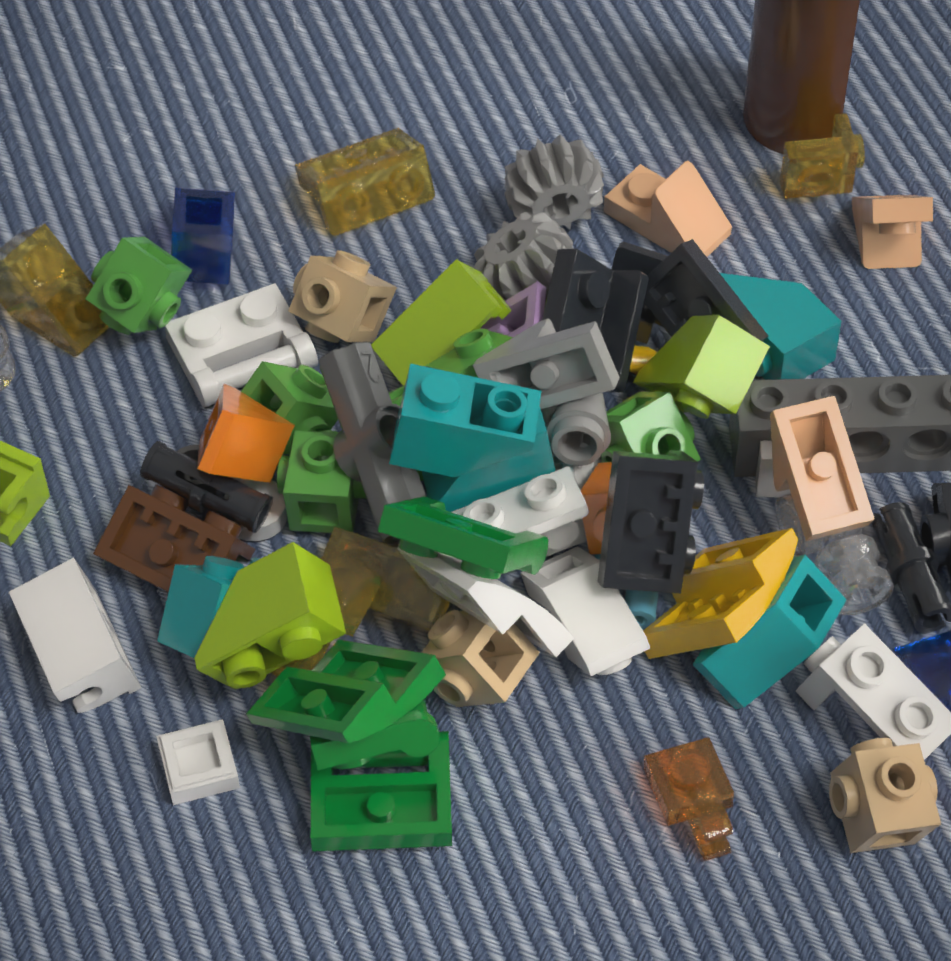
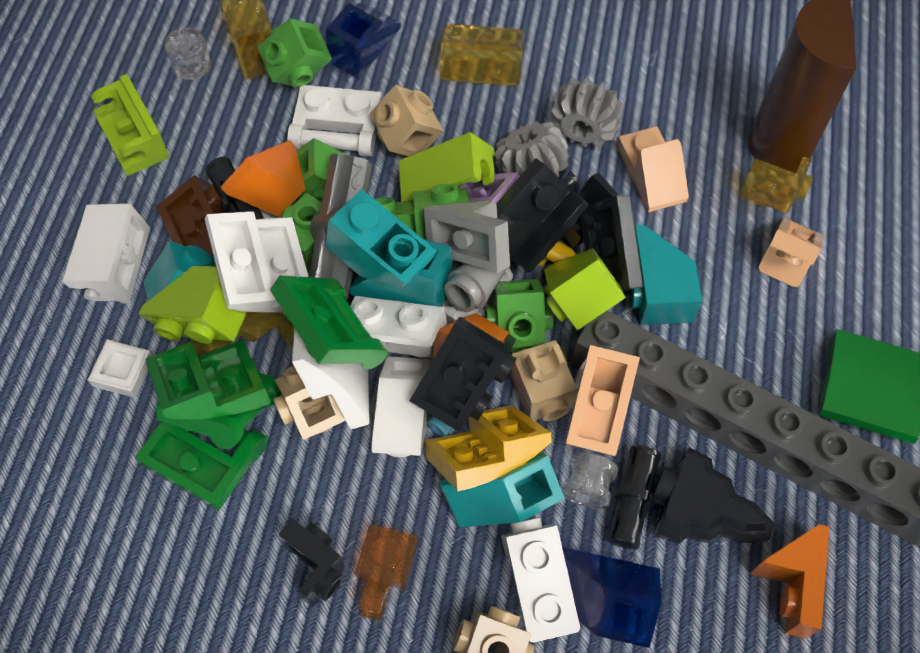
camera: 30 degrees right, 10 degrees up
none -> white slope [205,211,308,312]
none -> black bracket [279,519,345,607]
none -> tan brick [510,340,578,421]

